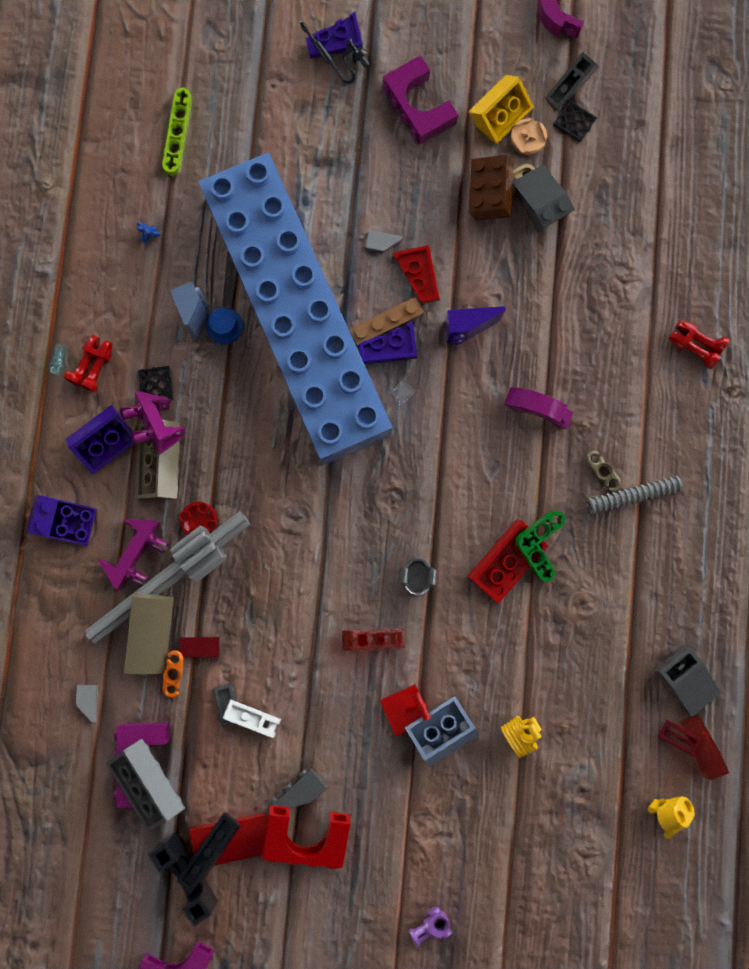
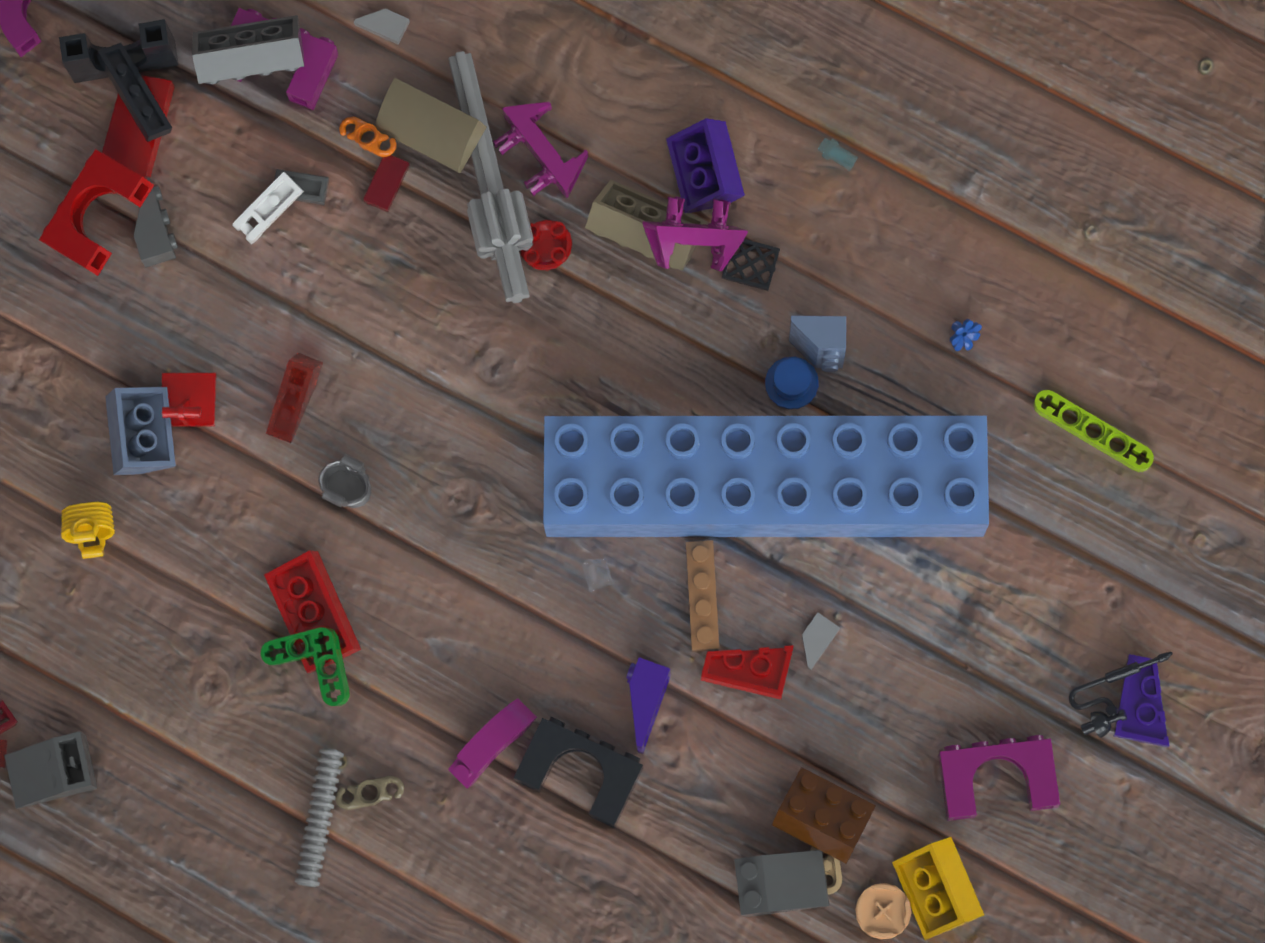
camera: 125 degrees right, 5 degrees down
dark purple slope [25,495,97,546] -> none
red piece [63,335,113,393] -> none
dark purple wing [359,321,417,364] -> none
none -> black arch [514,717,643,828]

